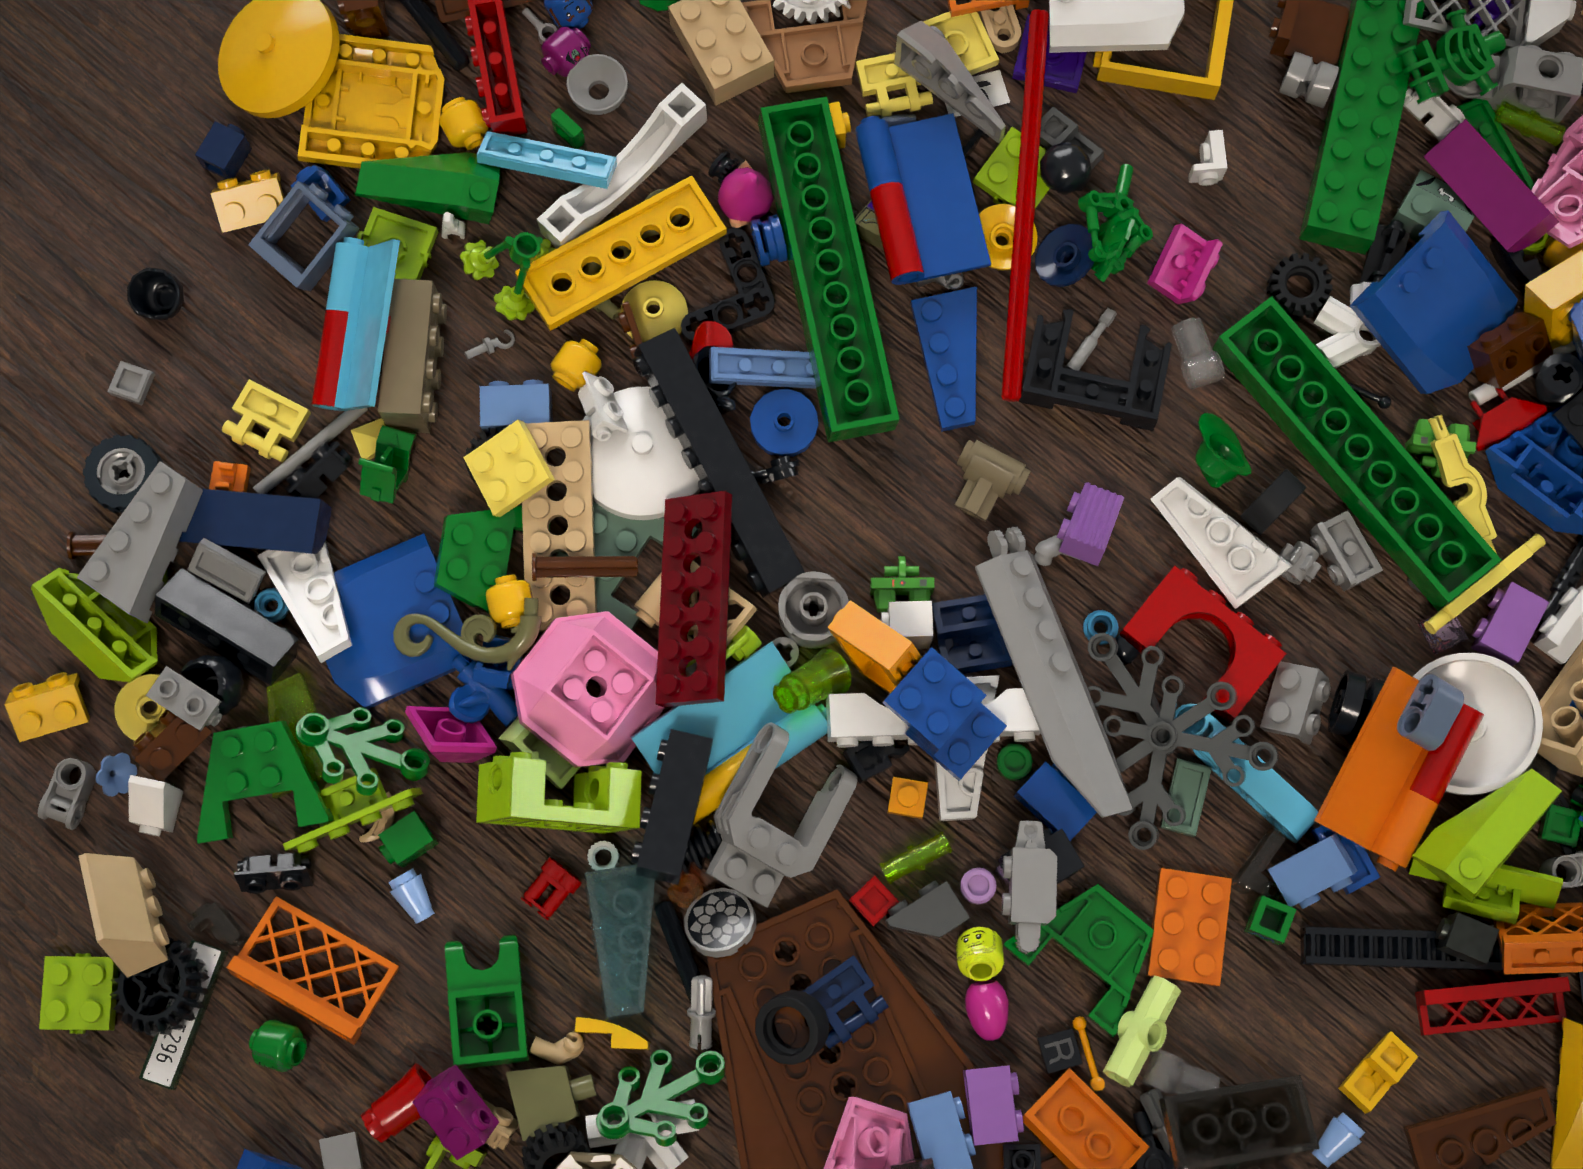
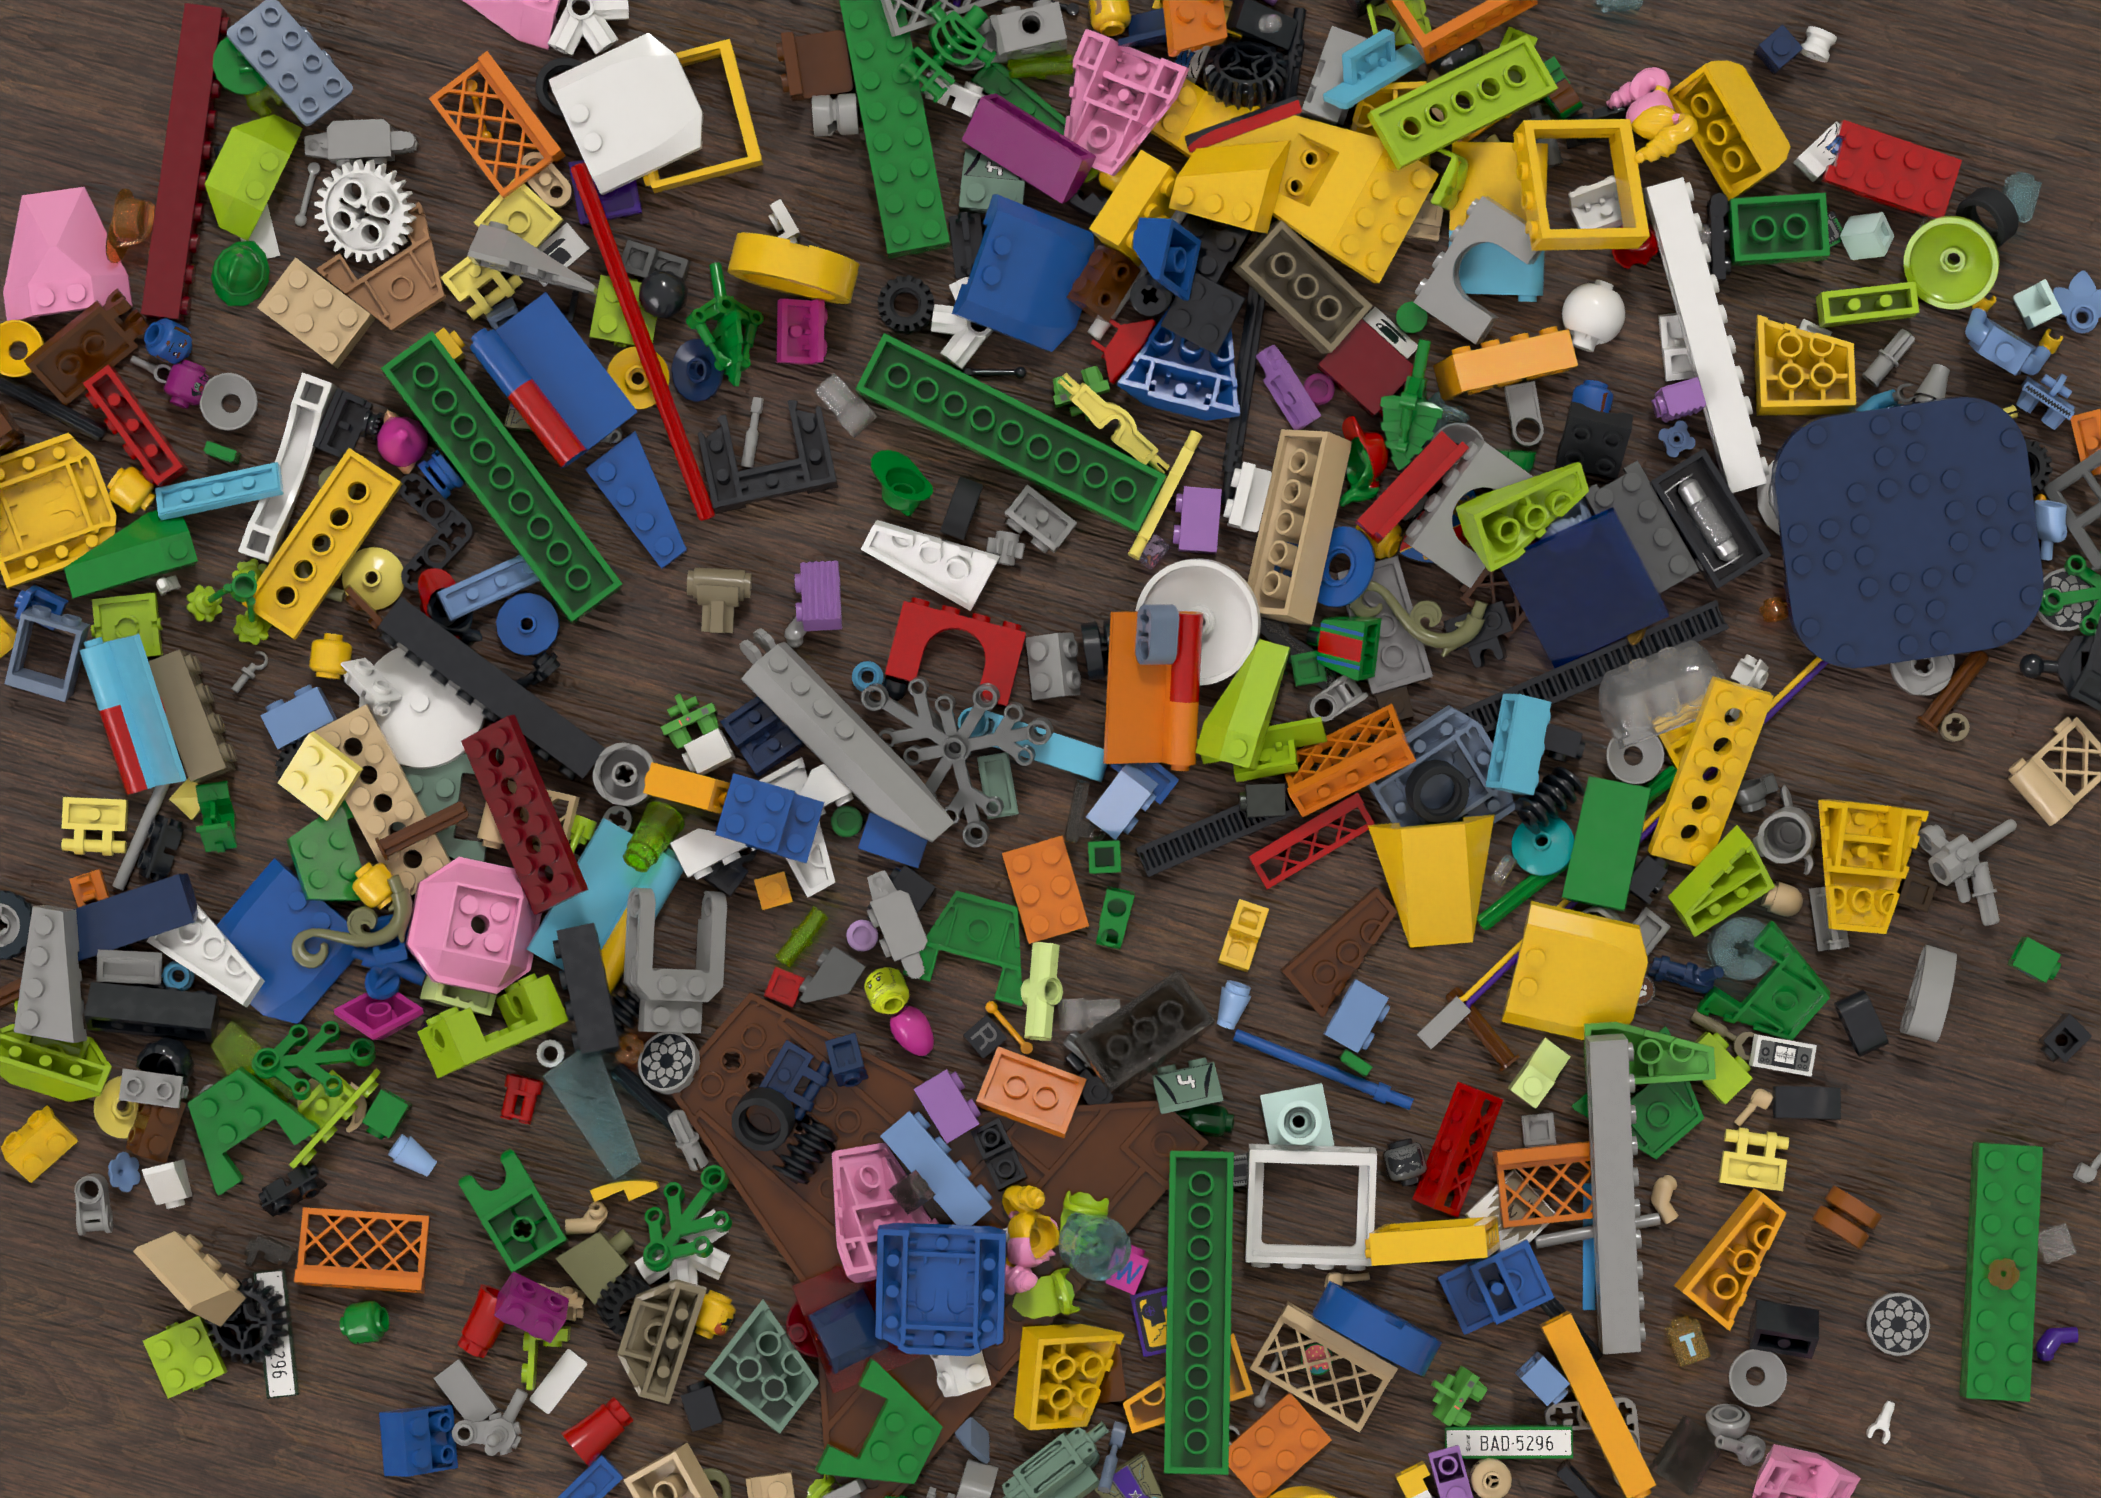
camera: 25 degrees left, 10 degrees up
none -> black hinge [312,388,373,459]
none -> yellow brick [727,232,860,304]
none -> black piece [772,1114,838,1185]
none -> dark blue bracket [825,1033,869,1087]
none -> green leg [1096,886,1135,950]

